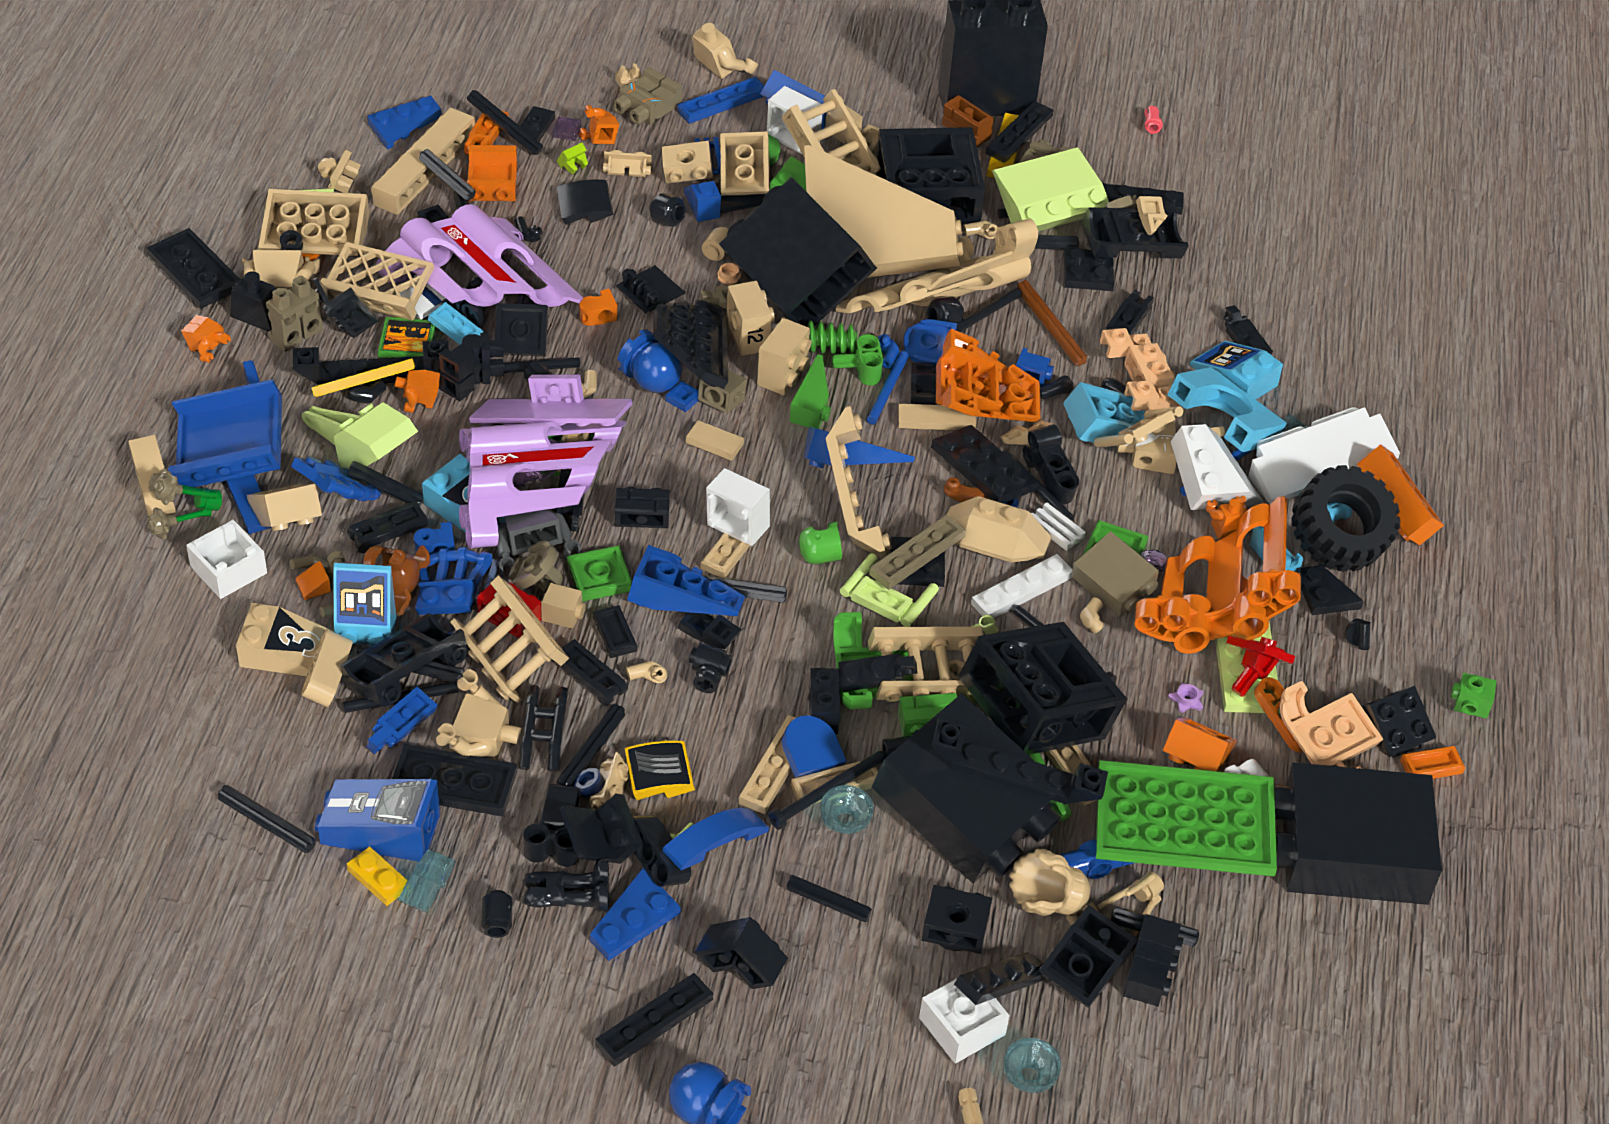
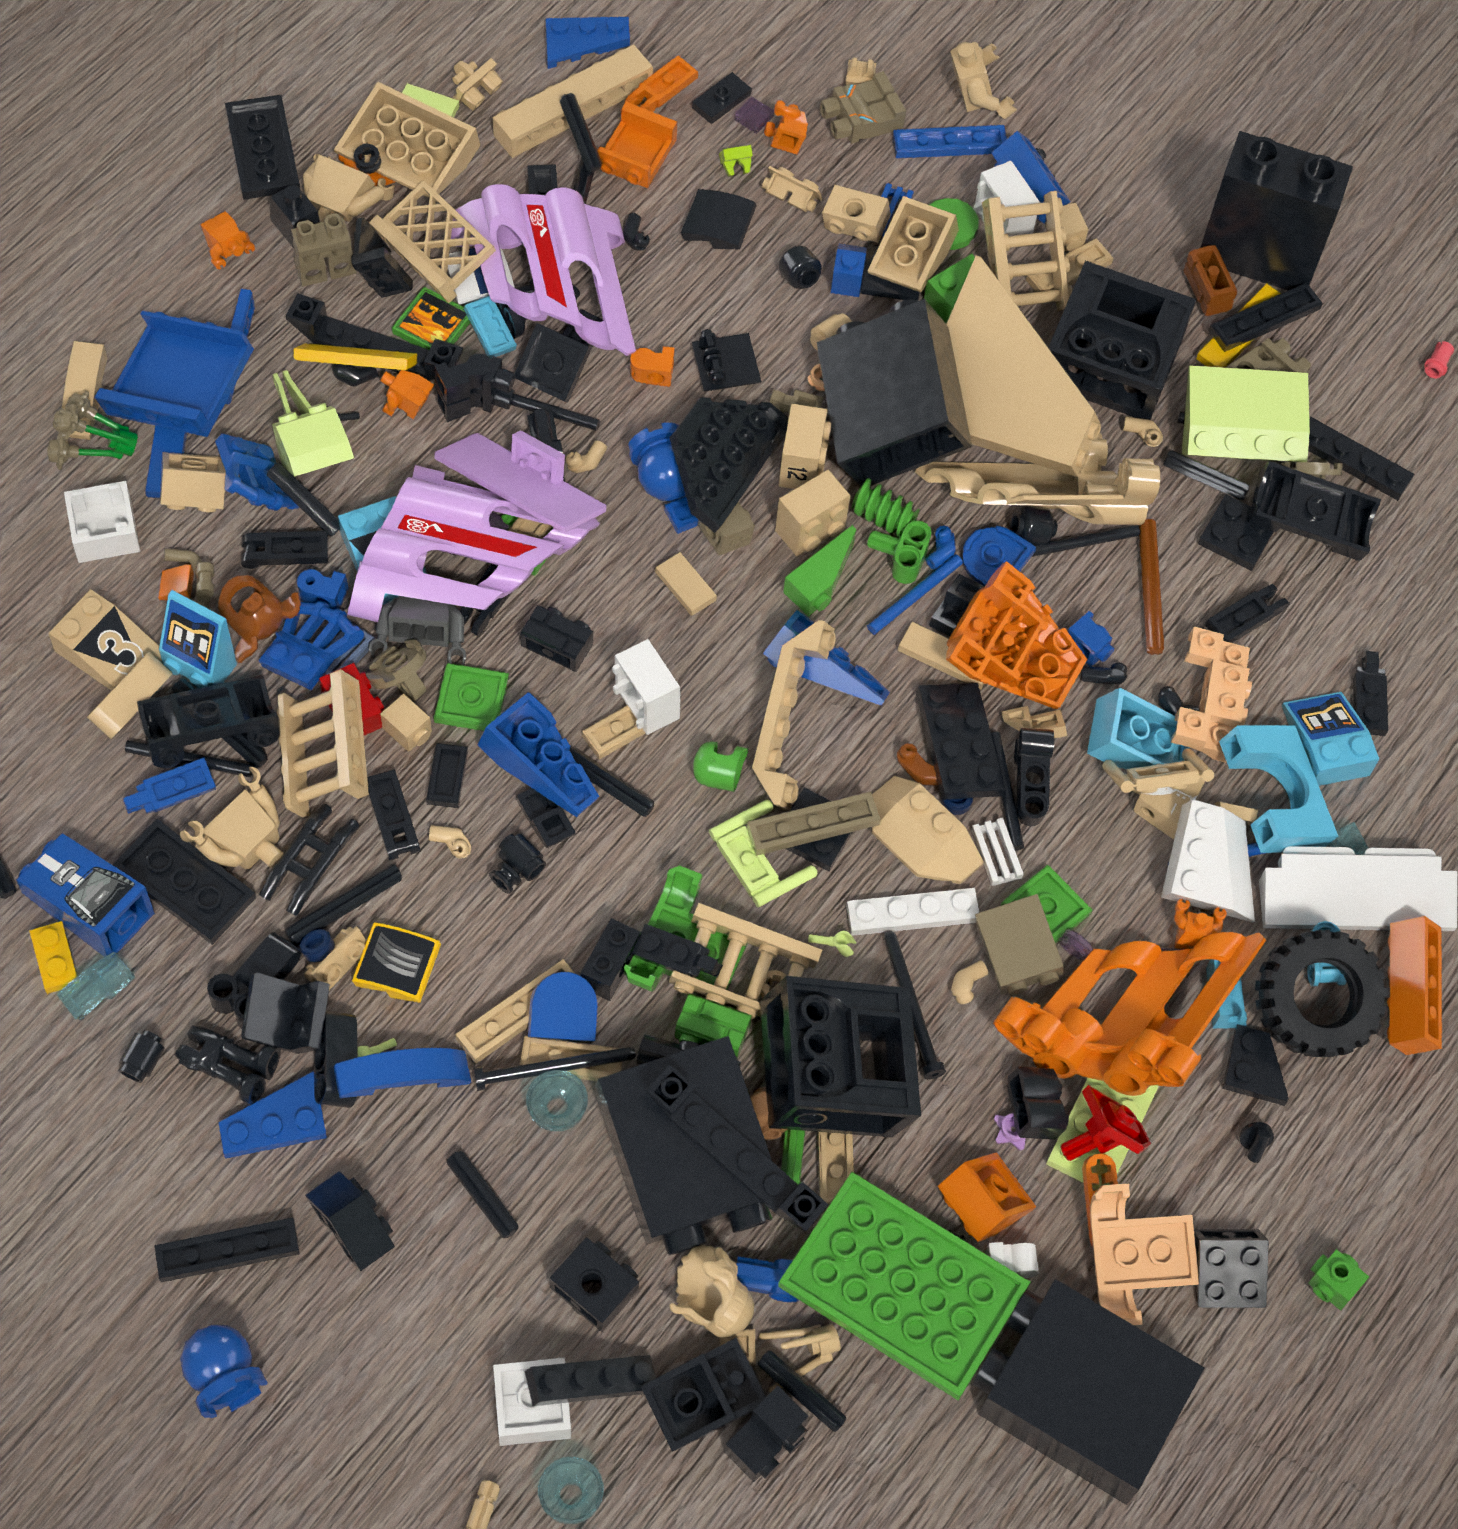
camera: 25 degrees right, 15 degrees up
black axle [467,90,543,155] -> none
tan slope [1136,196,1167,235] -> none
orange tile [1400,746,1465,779] -> none
none -> black brick [1007,1066,1069,1140]

